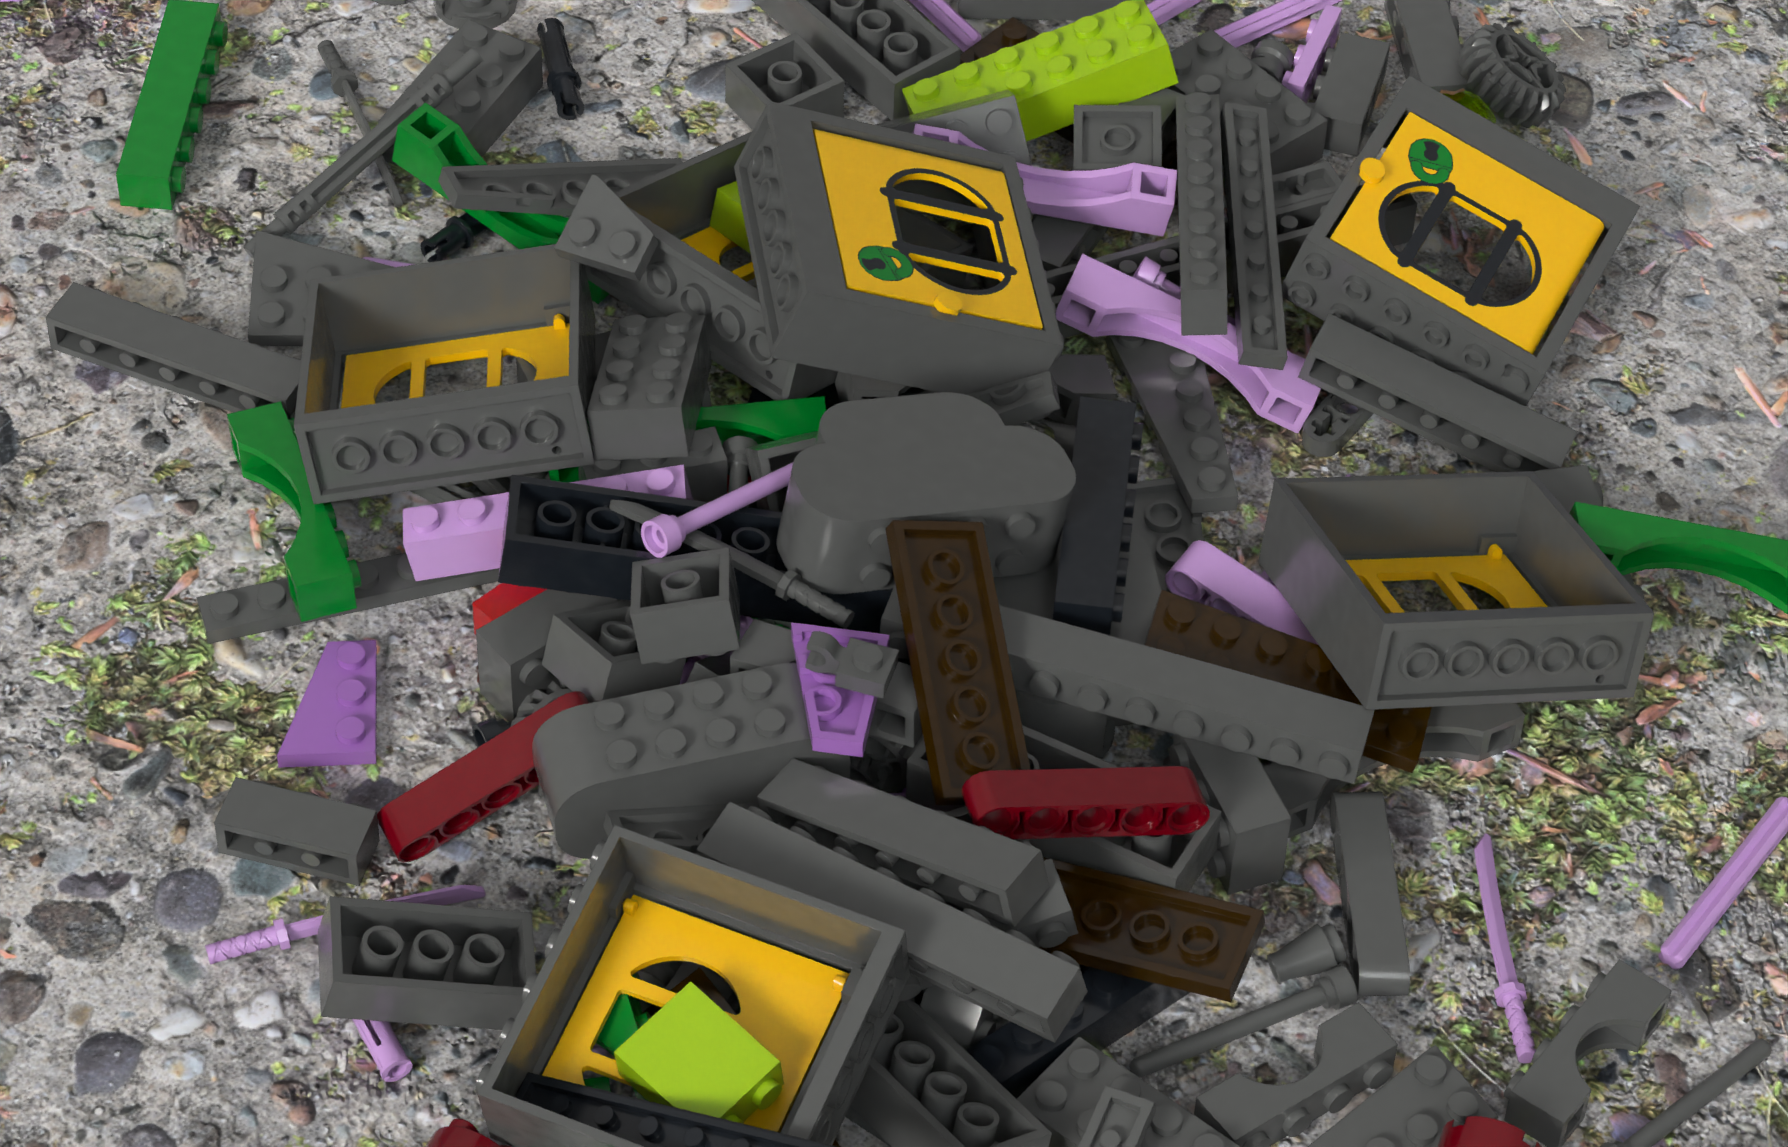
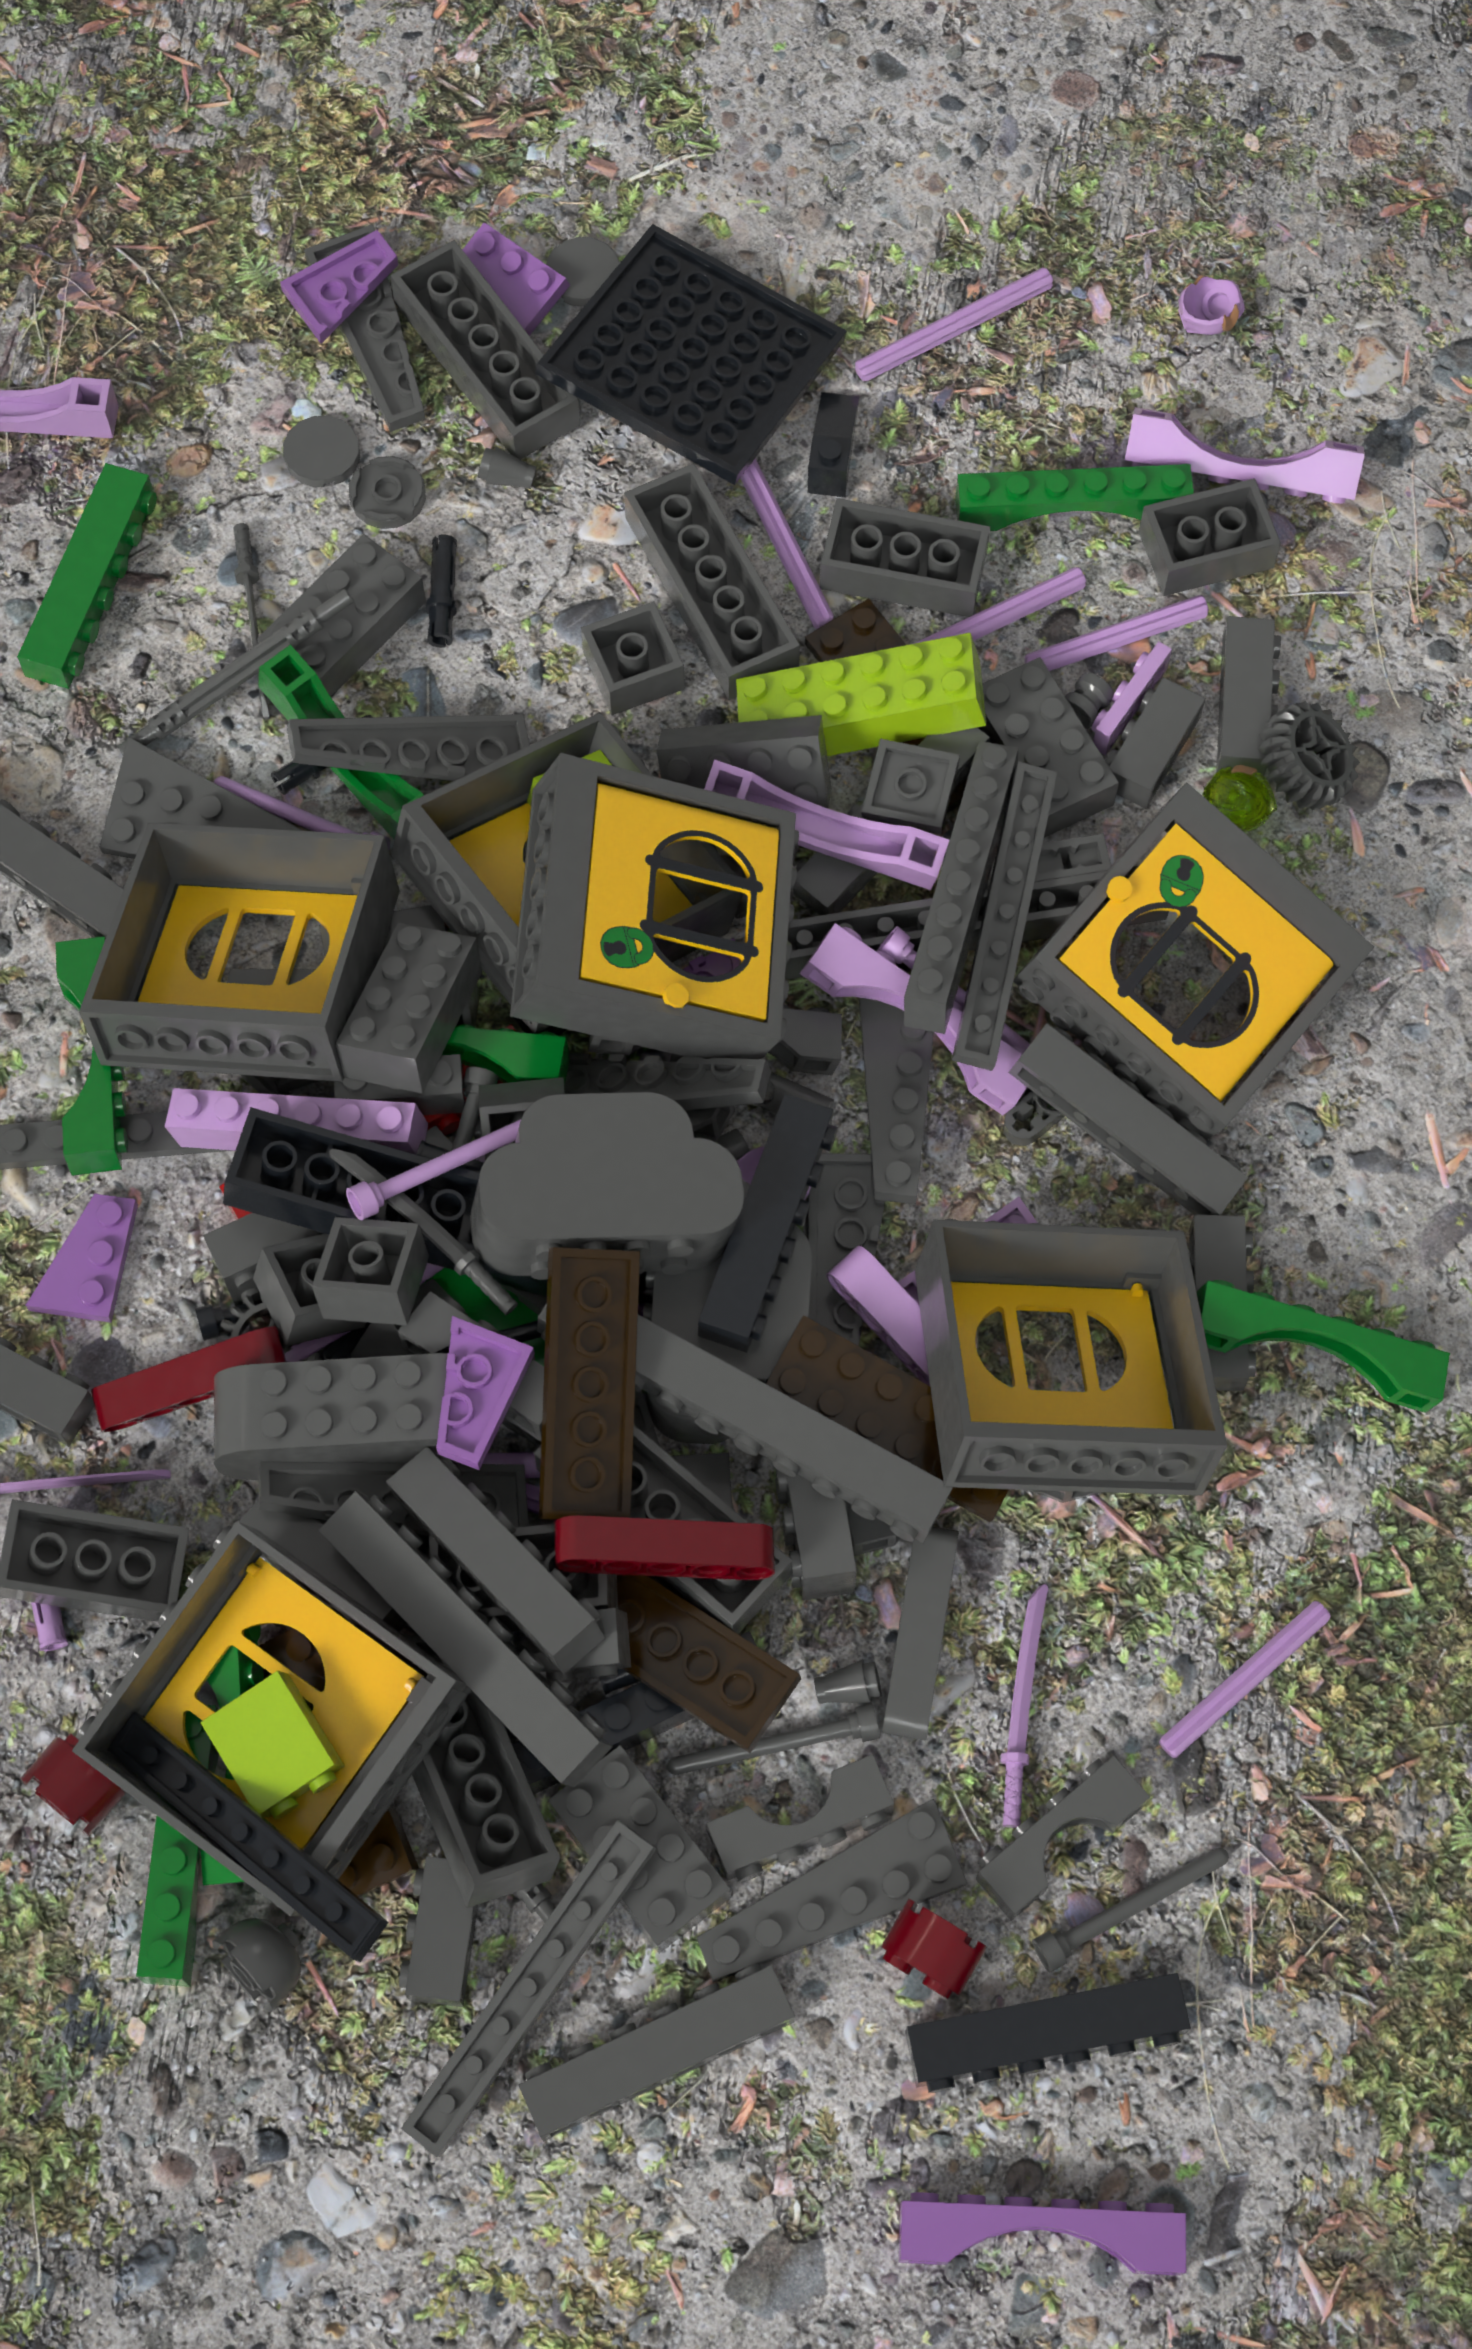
camera: 15 degrees right, 20 degrees up
dark grey wing [554,174,659,282] -> none
dark grey plate [805,631,899,698] -> none

